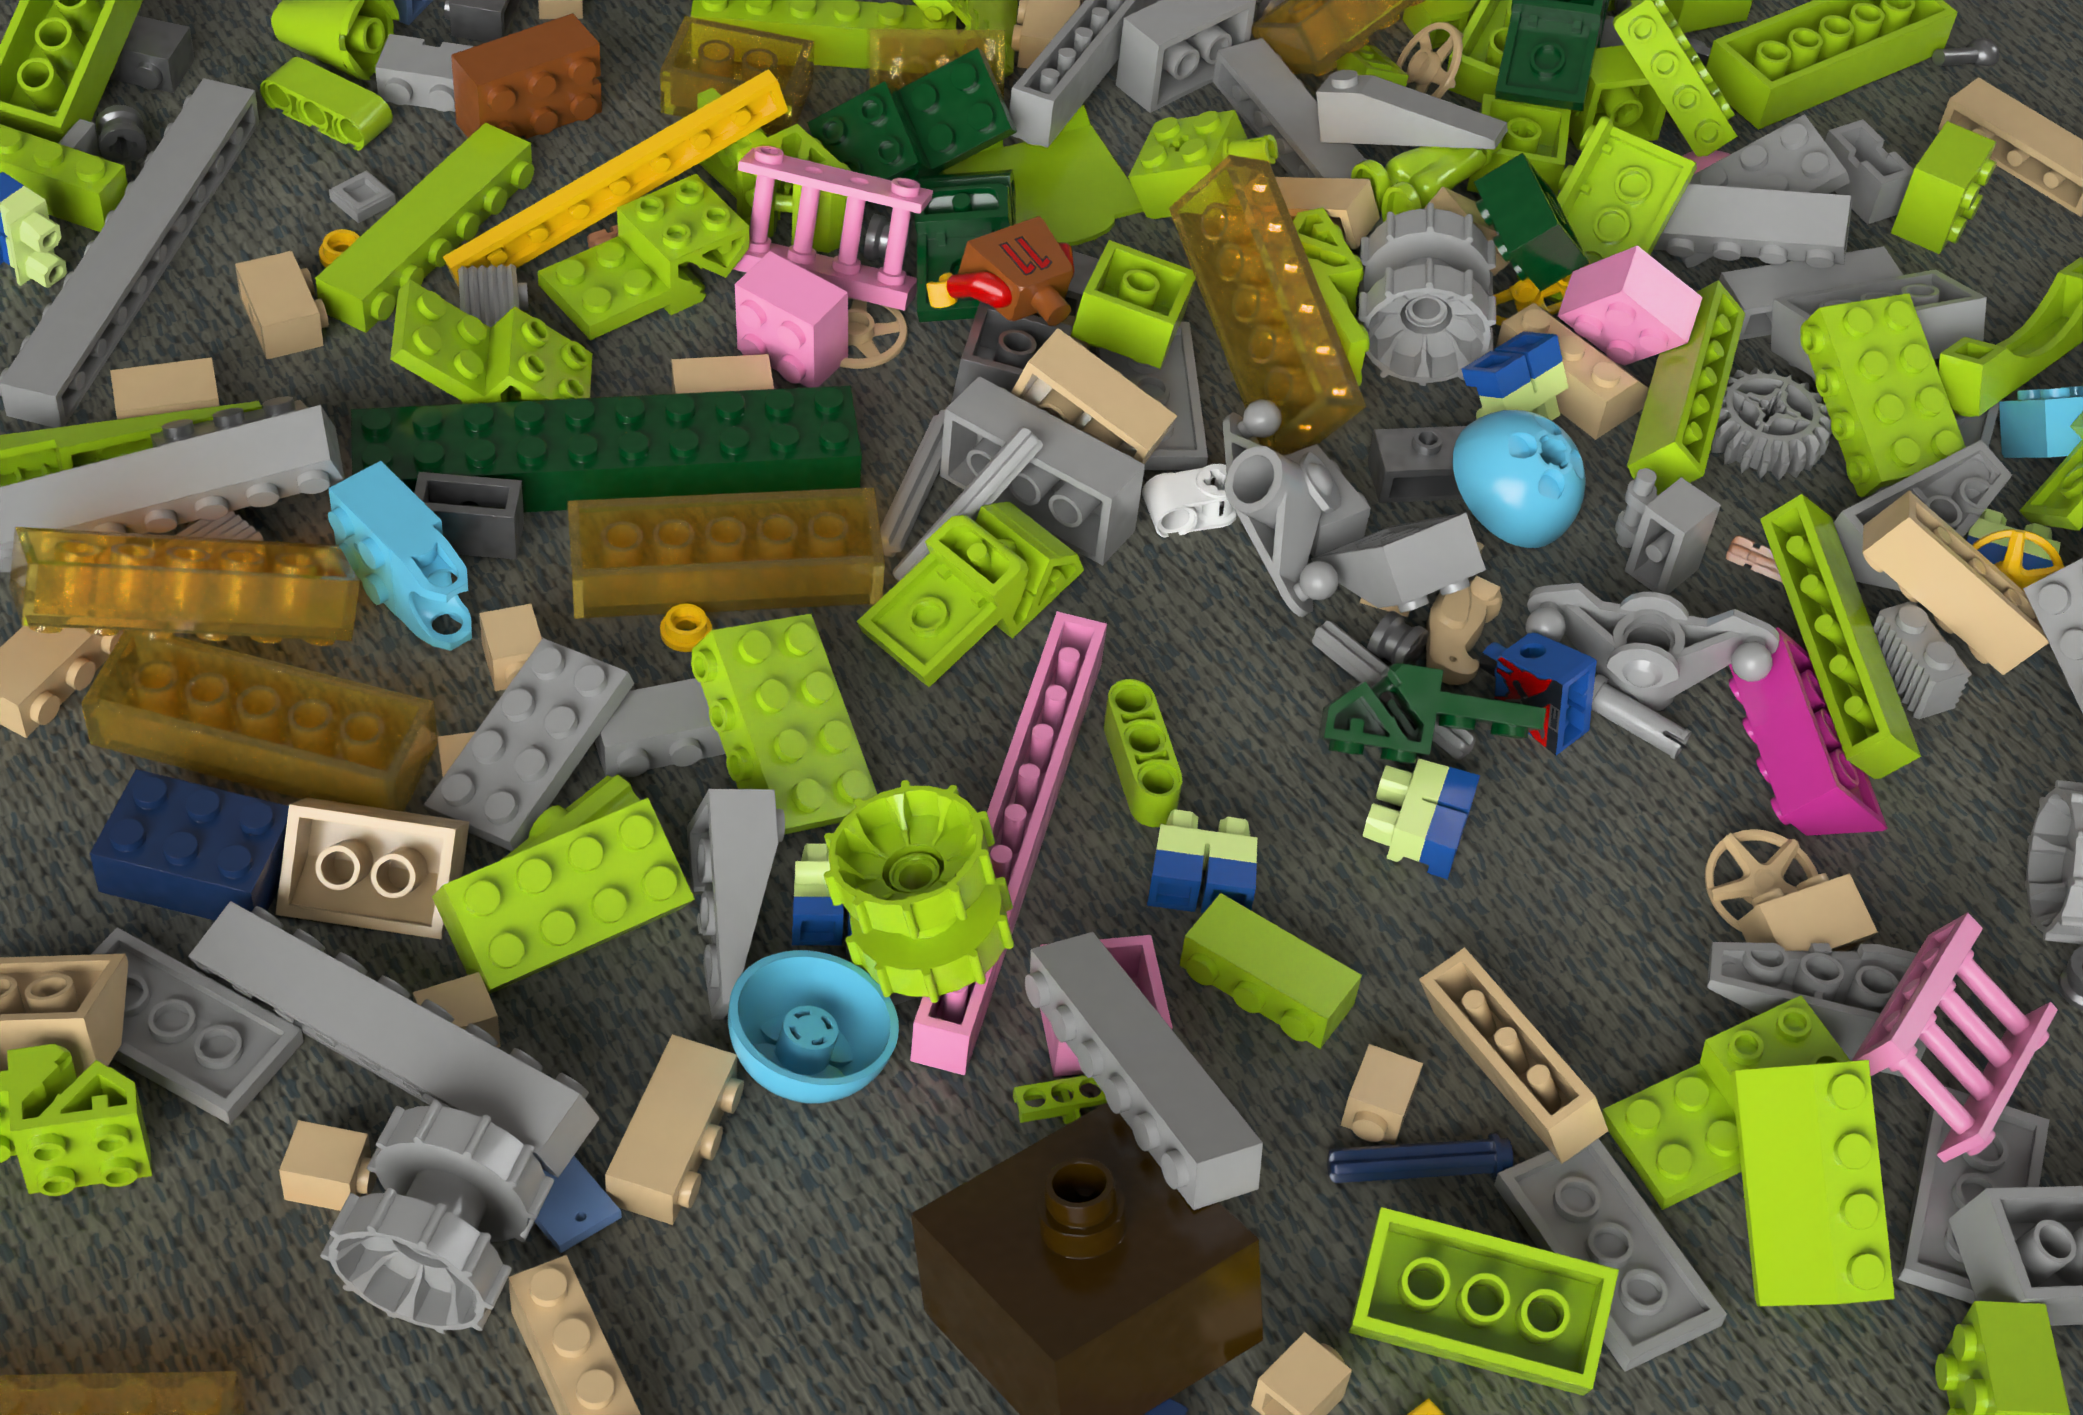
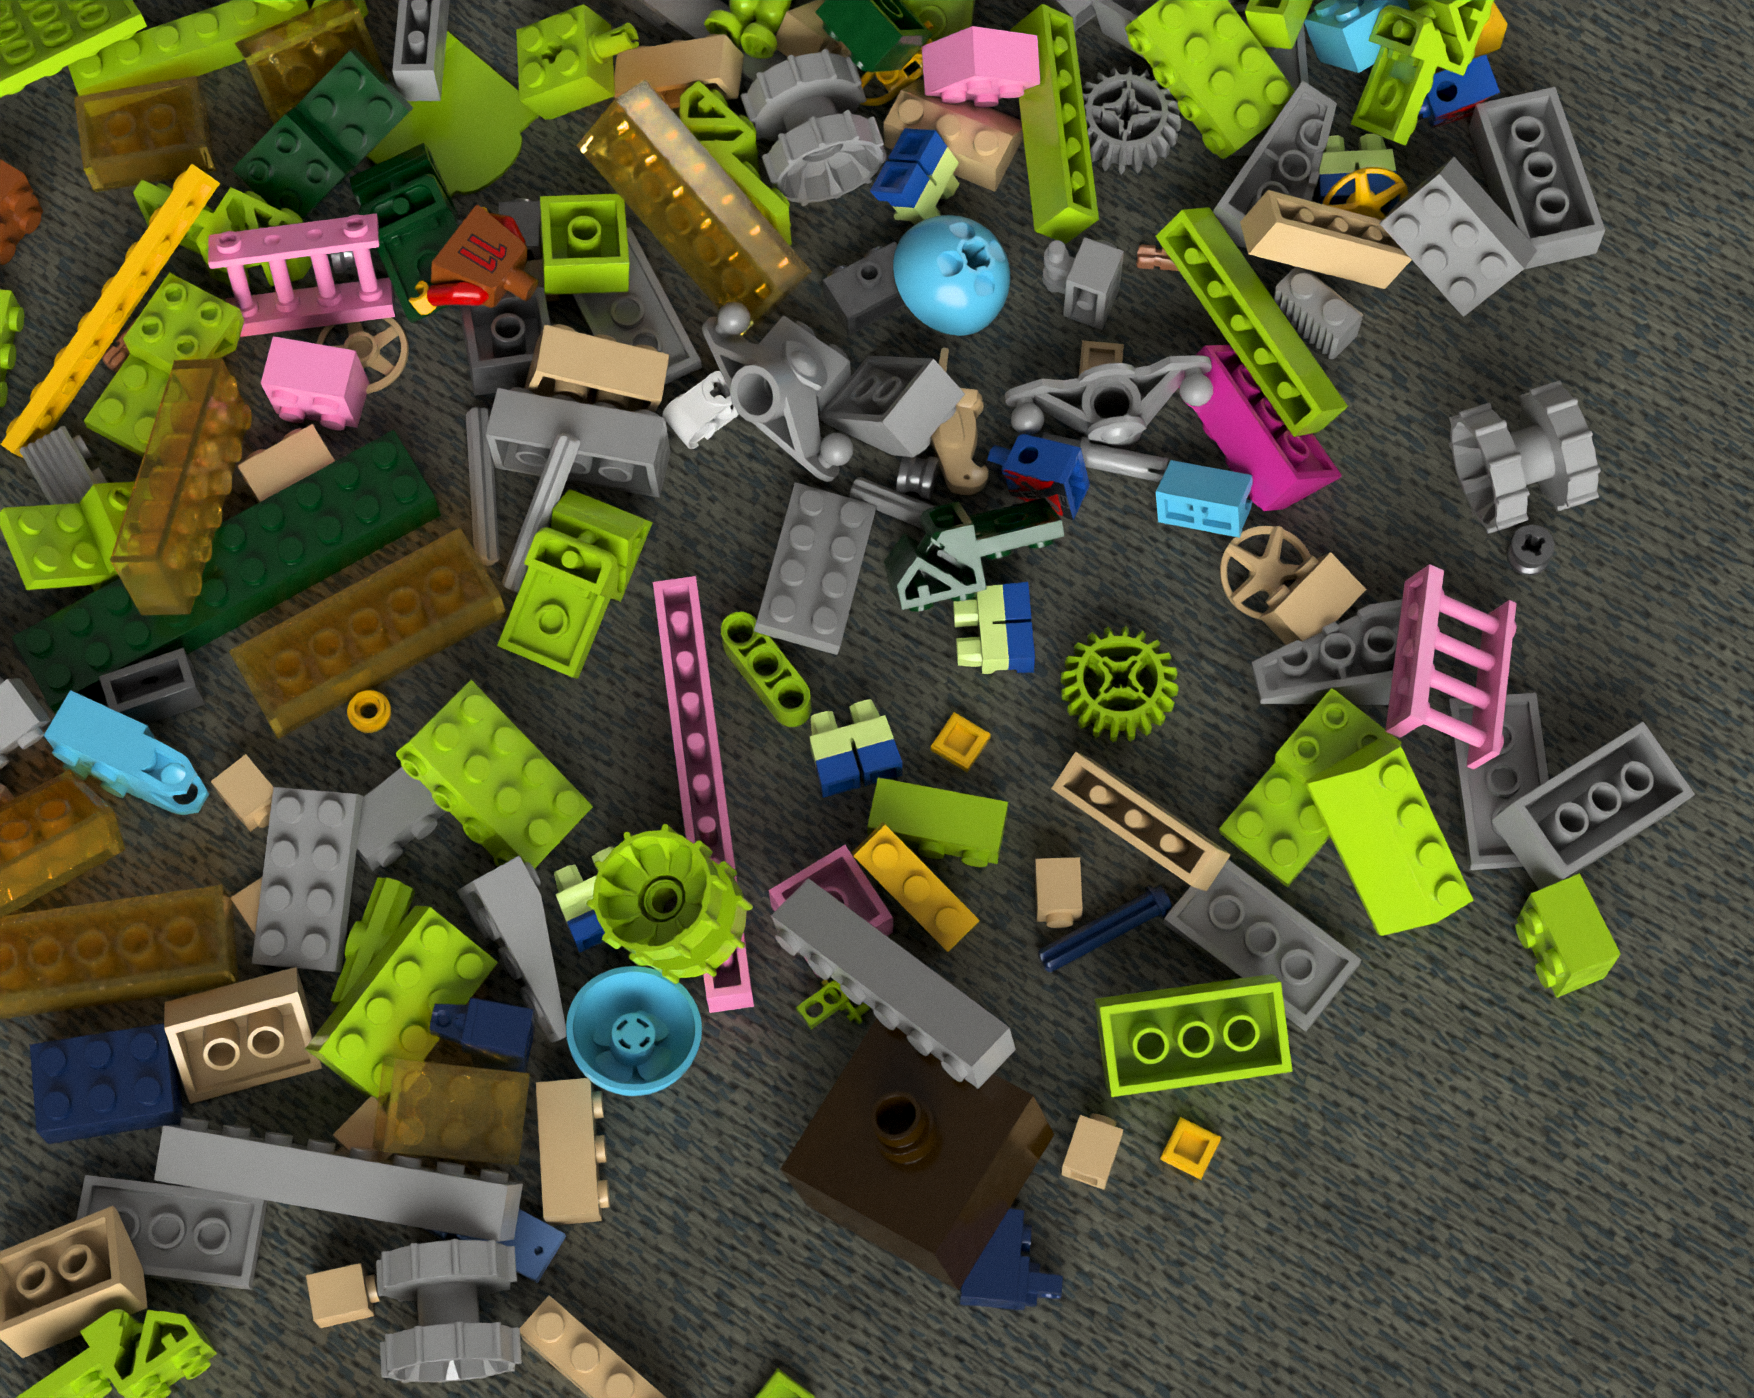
camera: 15 degrees left, 20 degrees up
none -> clear yellow brick [110,358,252,615]
none -> clear yellow brick [372,1056,530,1165]
none -> dark blue hinge [429,998,535,1074]
none -> light grey plate [754,482,877,655]
none -> yellow brick [851,822,980,952]
none -> yellow tile [931,712,991,772]
none -> lime gear [1060,626,1178,743]
none -> medium azure hinge [1156,460,1253,538]

